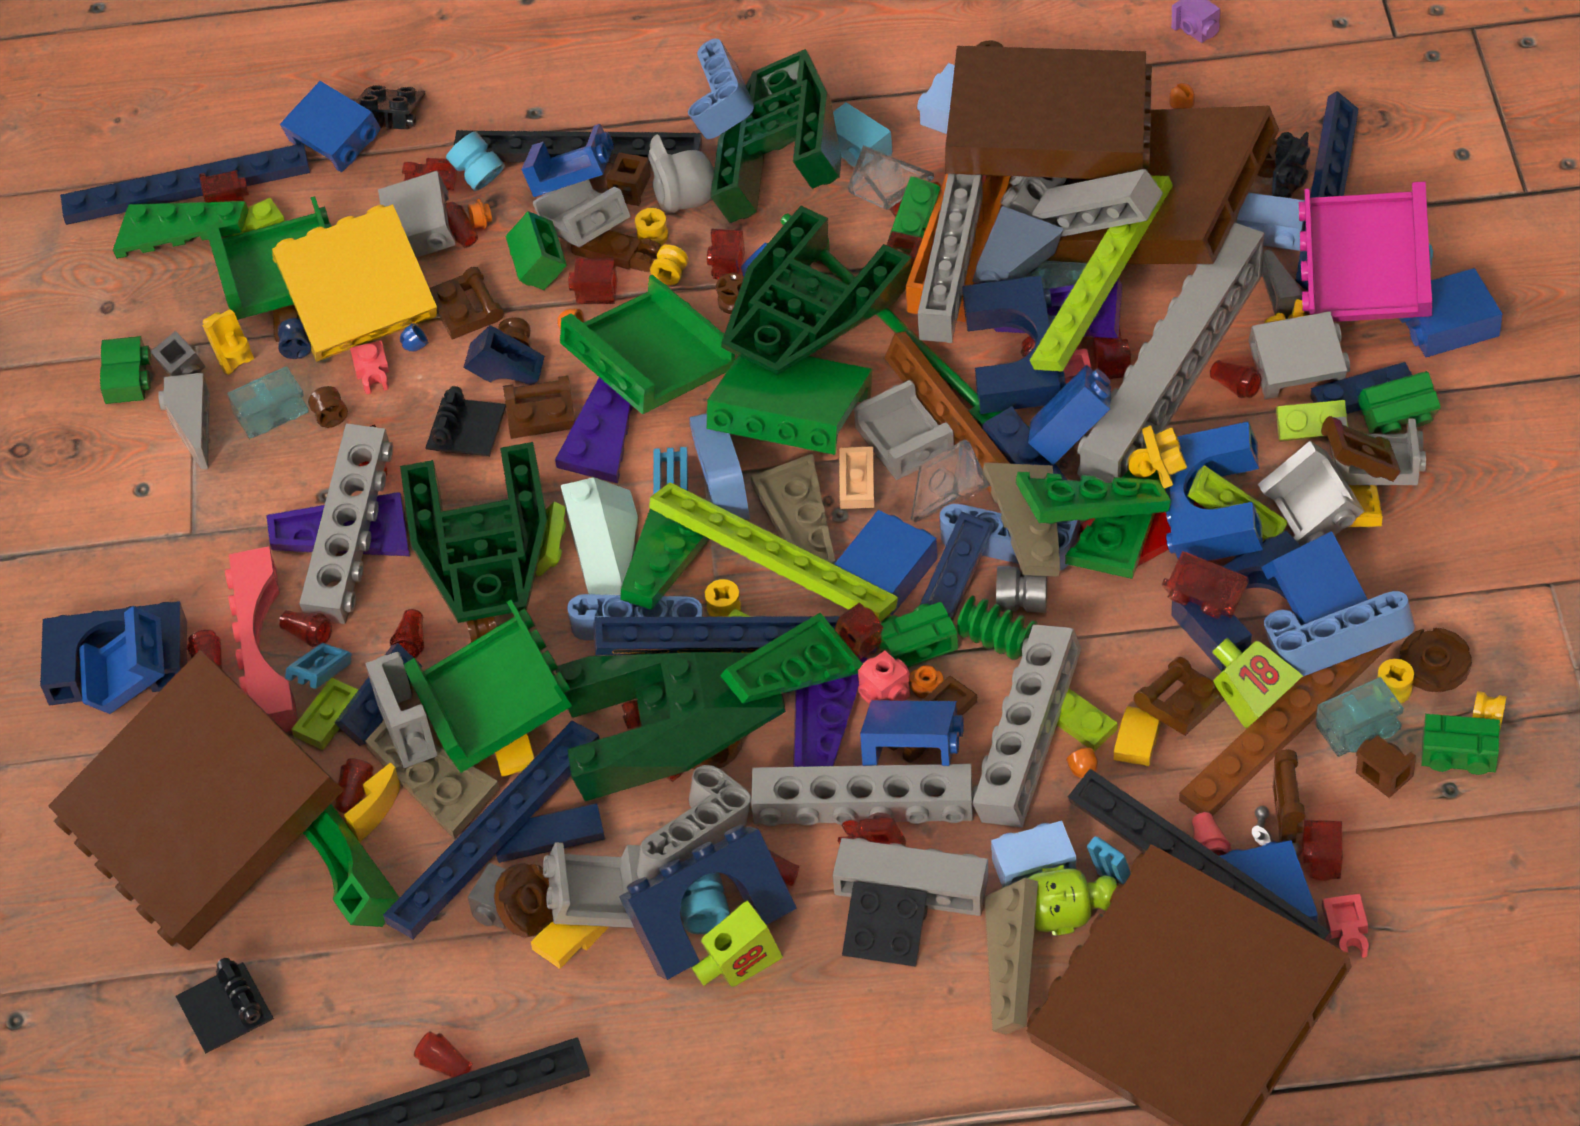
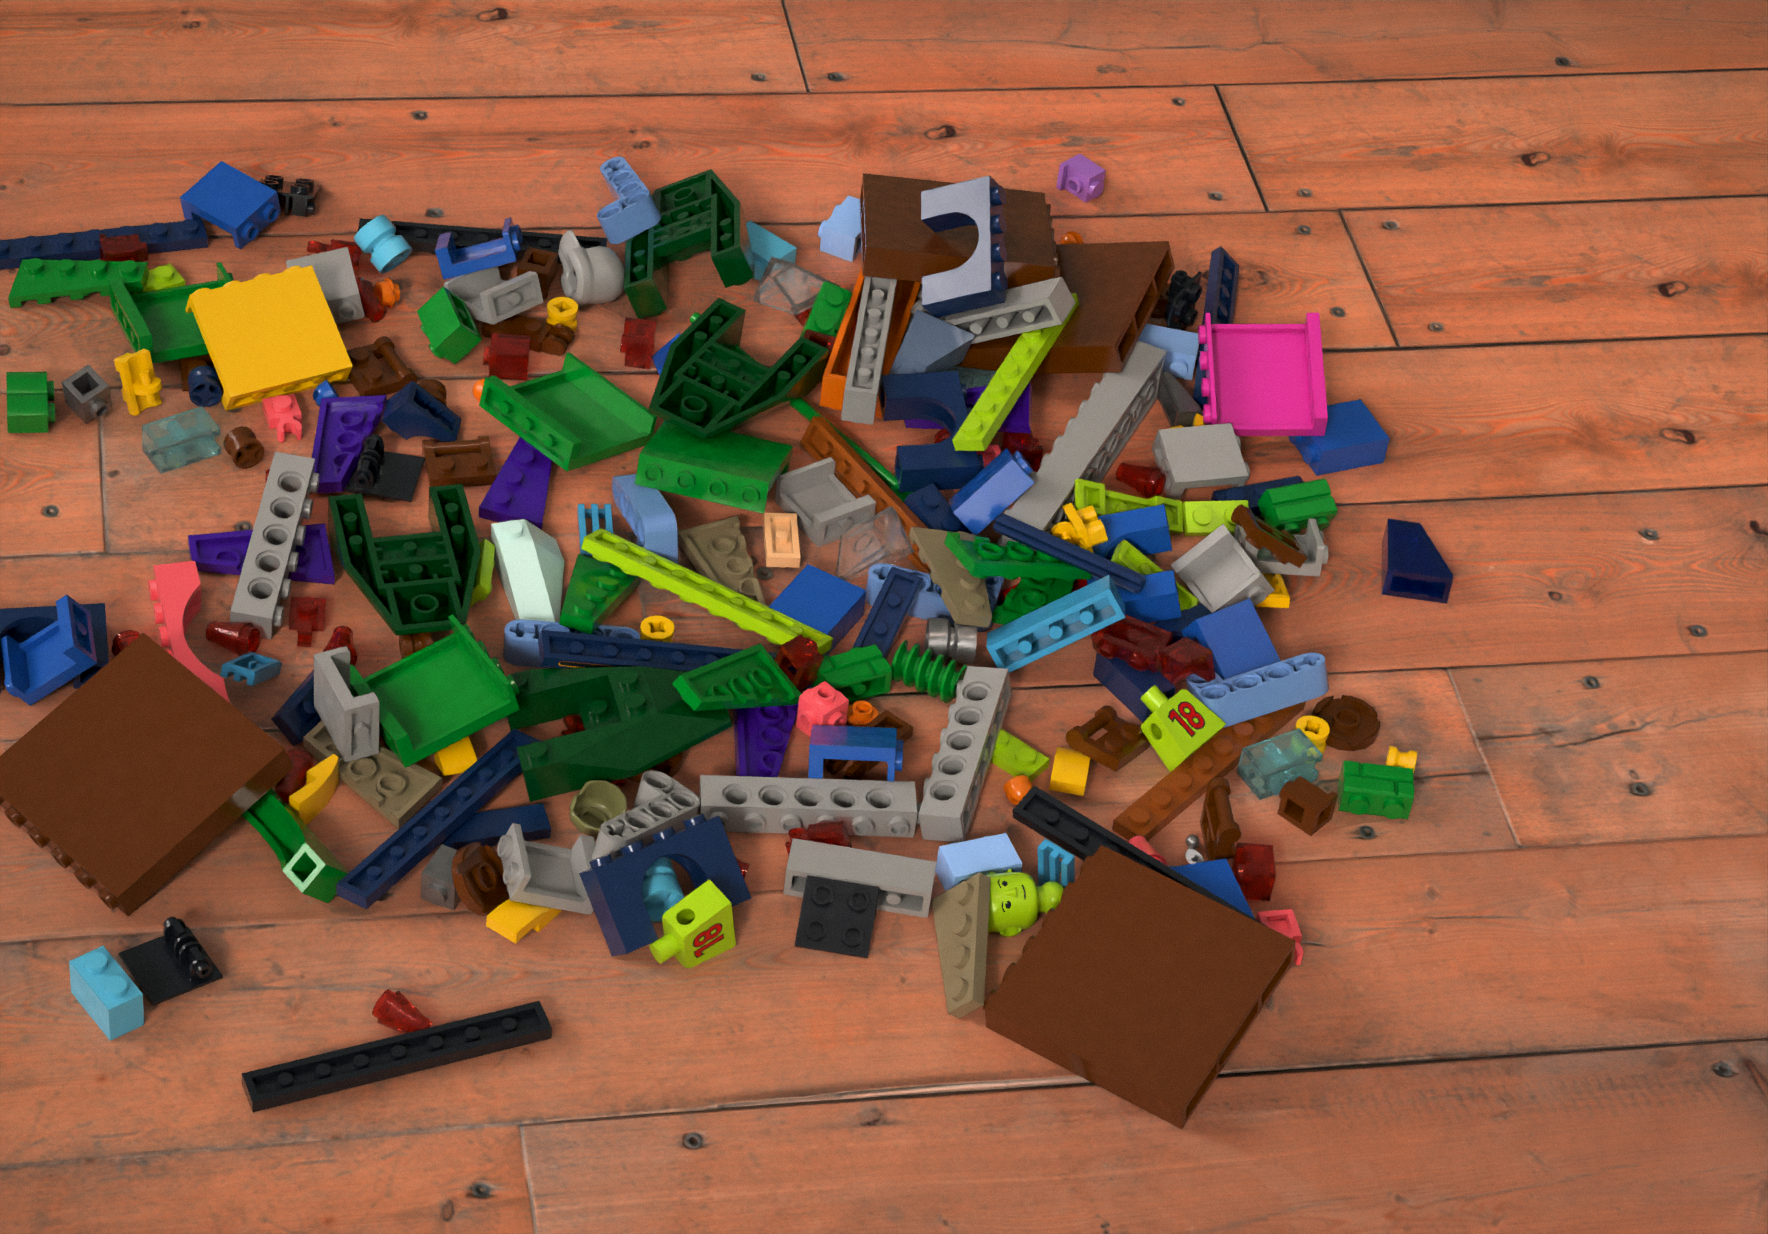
camera: 15 degrees left, 10 degrees down
light grey slope [158,373,210,469] -> none
lime plate [292,677,358,750] -> none
yellow wheel [650,245,689,285] -> none
reddish brown wheel [716,273,744,314] -> none
none -> medium azure brick [69,946,144,1041]
none -> clear red plate [289,597,326,647]
none -> dark purple wing [312,395,387,493]
none -> olive hair [569,780,627,838]
none -> arch [921,175,1008,318]
none -> dark azure brick [986,575,1125,673]
none -> dark blue axle [993,514,1146,594]
none -> lime slope [1075,478,1183,534]
none -> clear red panel [1159,637,1215,684]
none -> clear blue slope [1382,519,1453,604]

